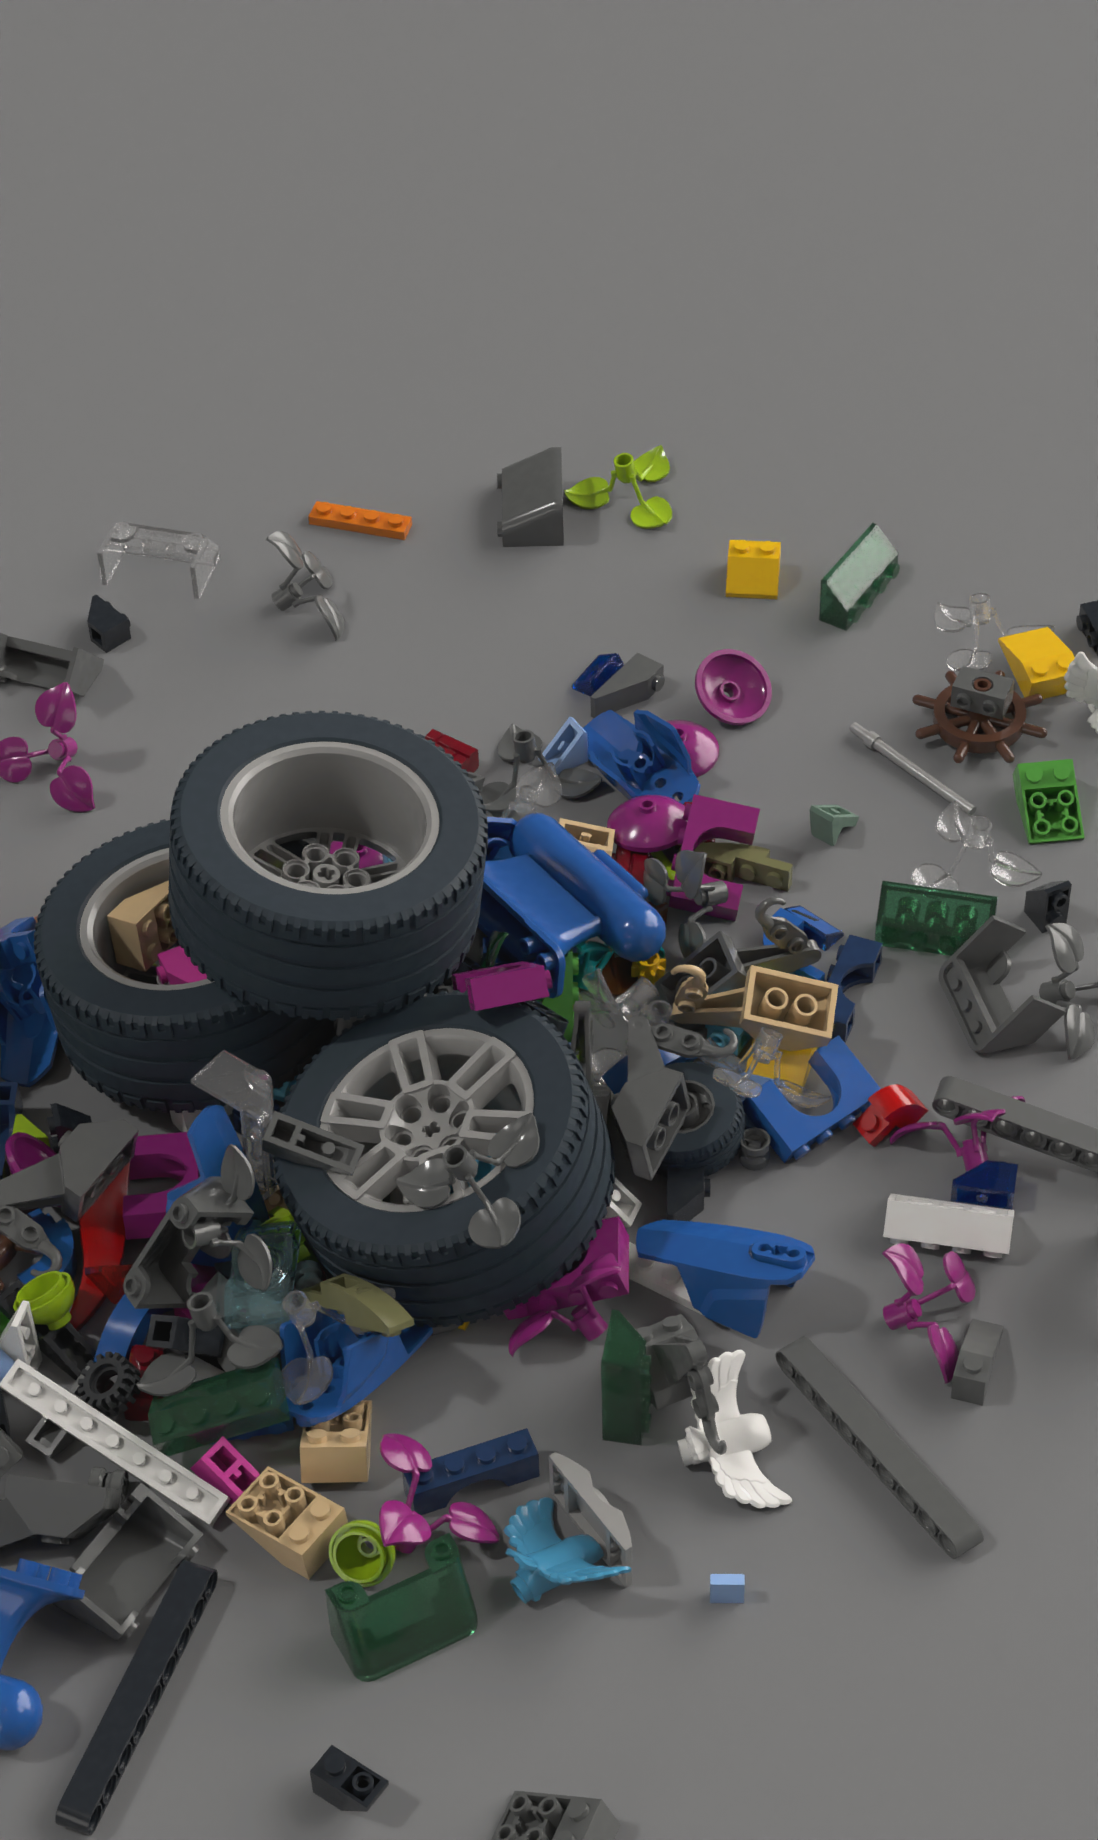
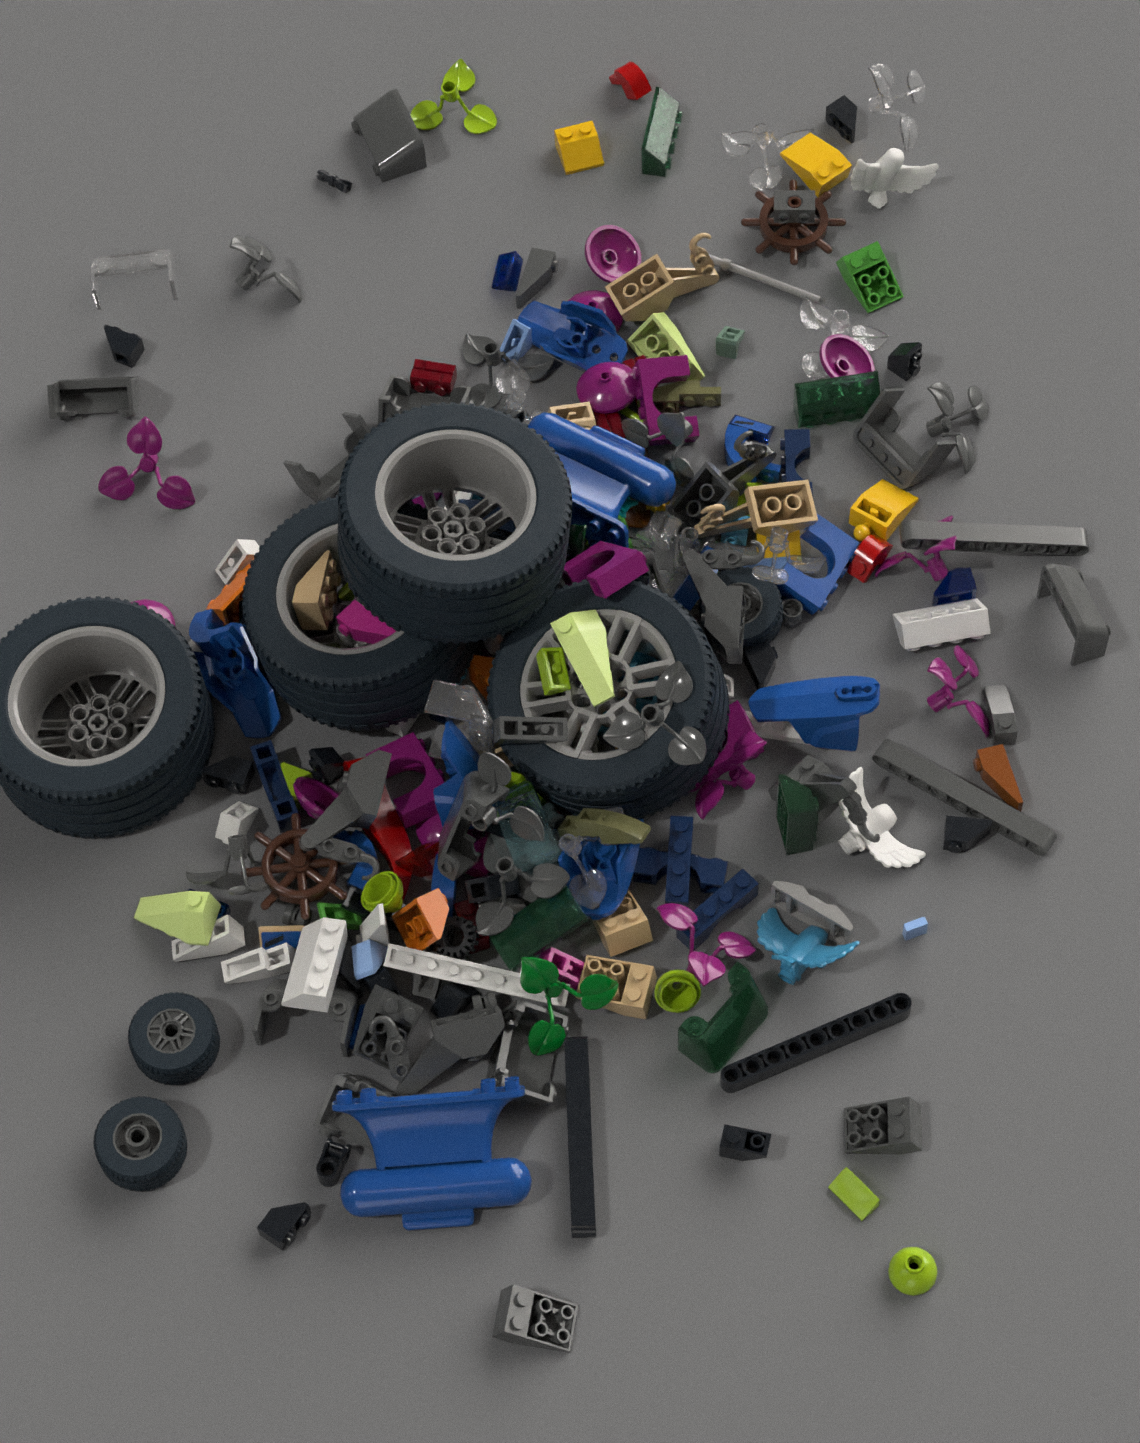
camera: 20 degrees left, 15 degrees up
orange plate [308,501,412,540] -> none
none -> black piece [316,170,352,193]
none -> orange slope [391,888,449,951]
none -> black slope [430,982,479,1019]
none -> green plant [520,957,619,1056]
none -> lime slope [536,647,571,696]
none -> yellowish green wedge [550,609,615,708]
none -> tan slope [605,233,720,321]
none -> red brick [609,61,652,100]
none -> yellowish green wedge [626,312,705,382]
none -> dark blue arch [633,847,728,894]
none -> dark blue arch [665,816,693,907]
none -> black beam [720,993,912,1093]
none -> magenta dish [819,334,875,390]
none -> yellow slope [849,479,919,541]
none -> black slope [943,815,992,853]
none -> dark orange slope [973,744,1023,812]

